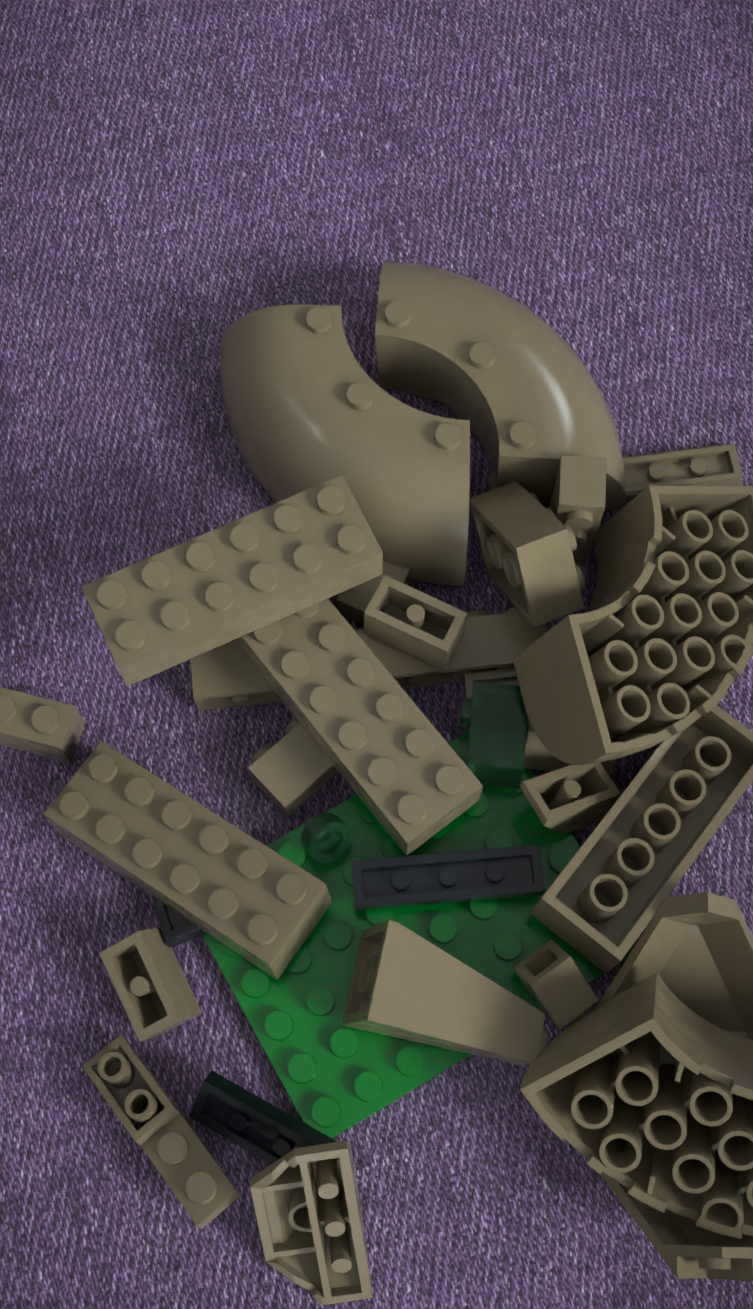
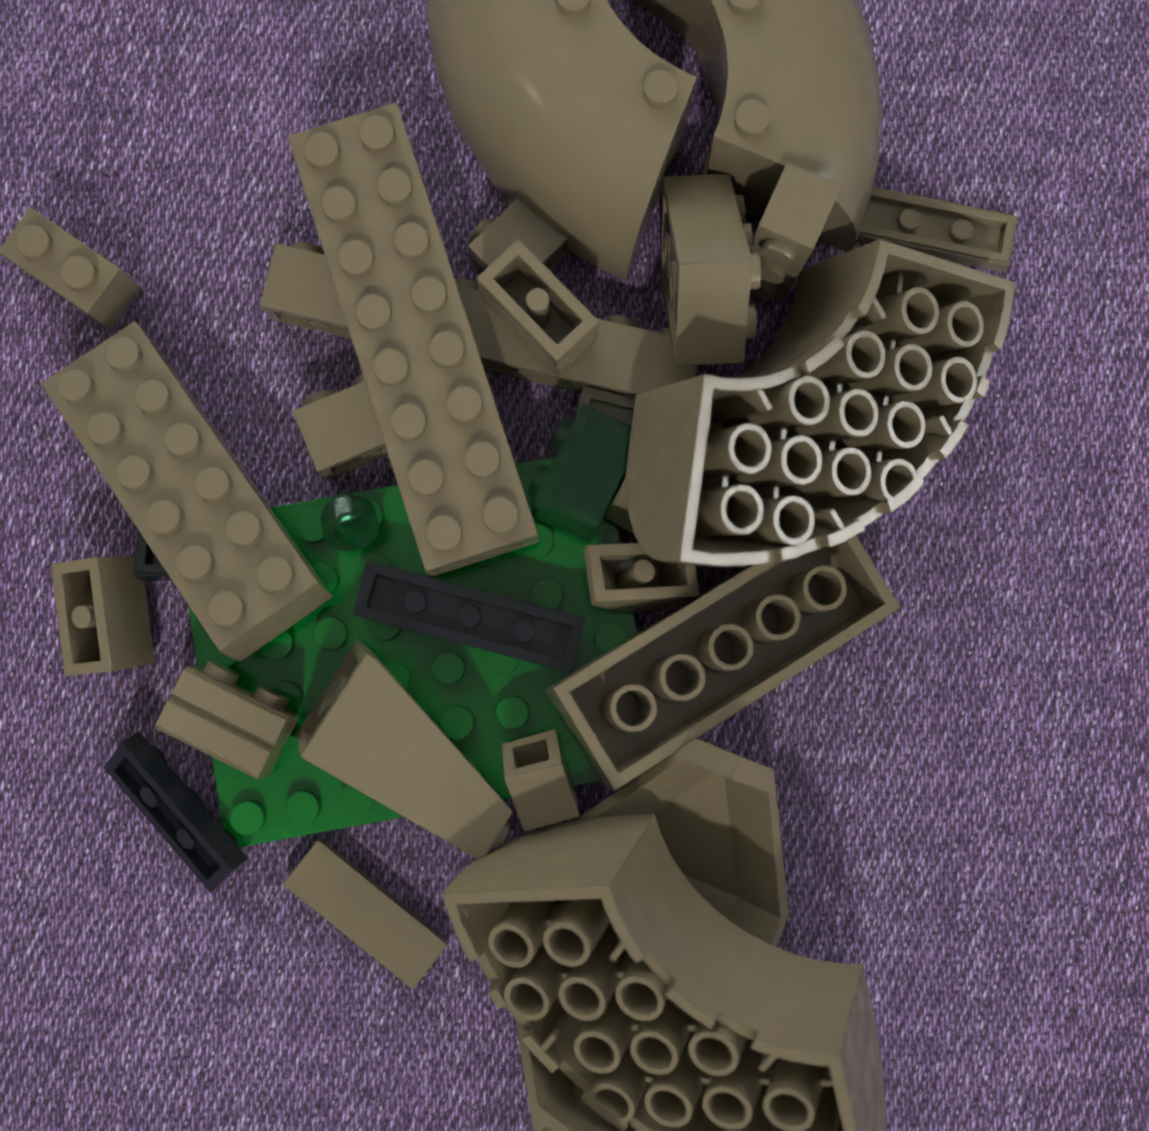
camera: 15 degrees right, 15 degrees up
dark tan brick [81,475,383,687] -> none
dark tan slope [82,1035,241,1229] -> none
dark tan wedge [250,1141,373,1305] -> none
none -> dark tan brick [155,661,299,779]
none -> dark tan tile [283,838,449,990]

